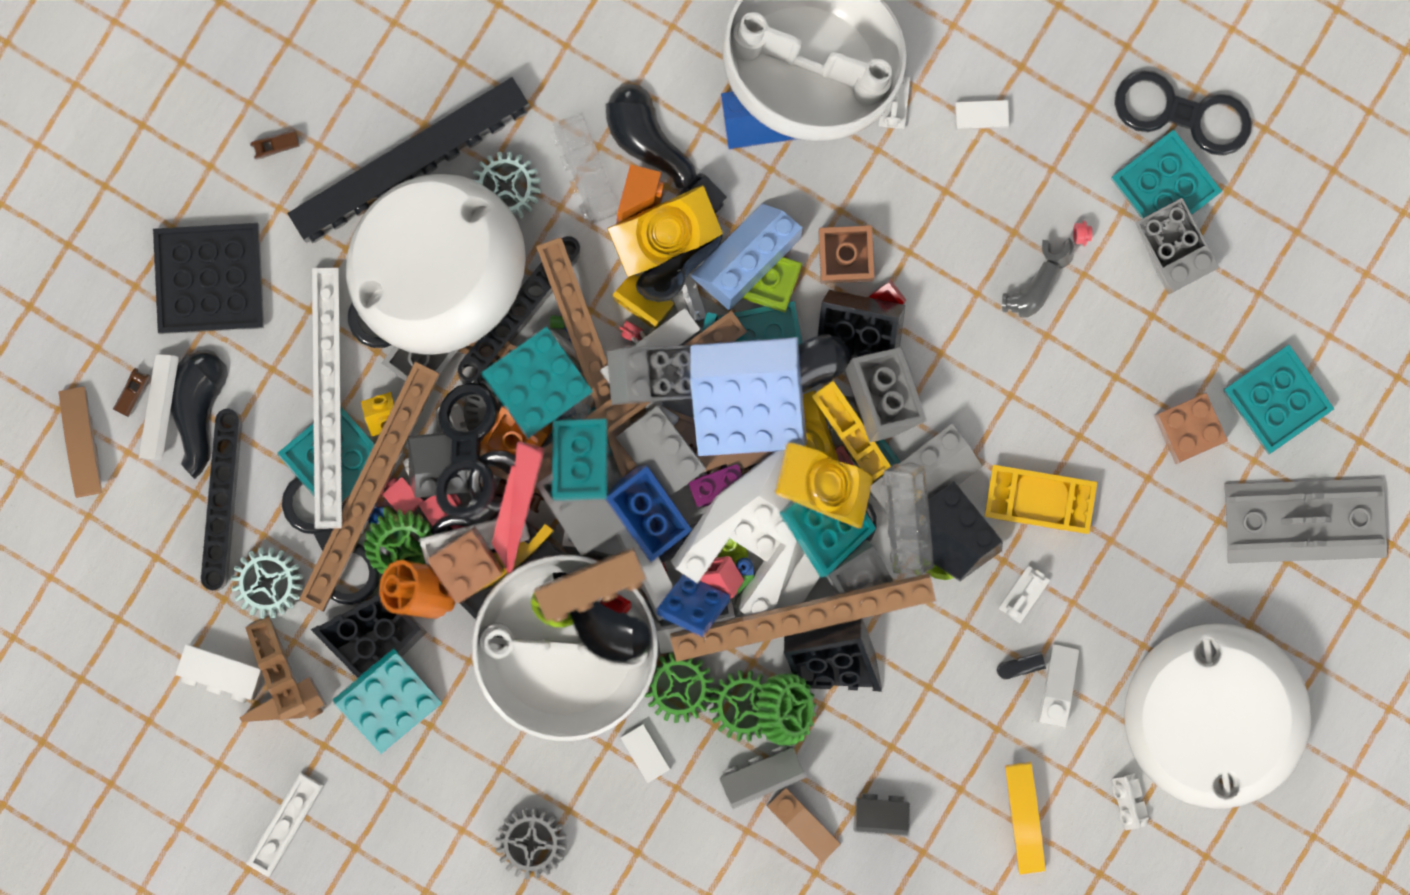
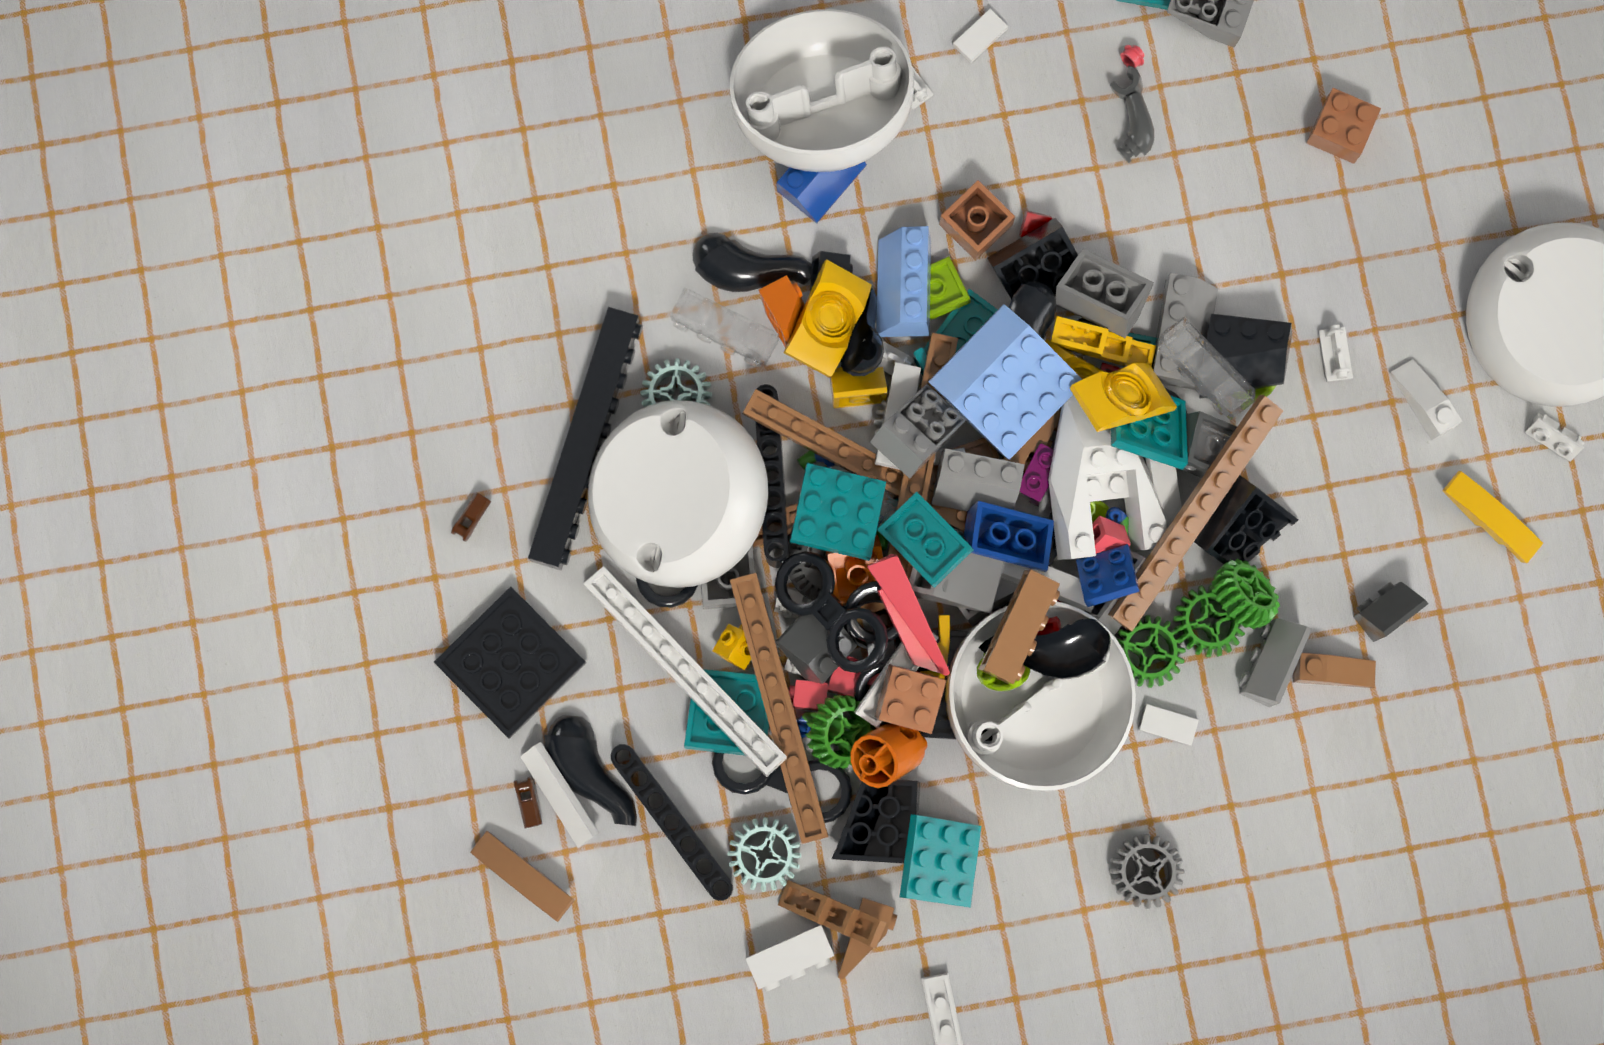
camera: 45 degrees left, 5 degrees down
coral plate [619,321,644,342] -> none
yellow slope [984,465,1097,534] -> none
black bar [996,652,1046,680] -> none
teal plate [1223,345,1334,455] -> none
light grey hinge [1224,479,1387,563] -> none

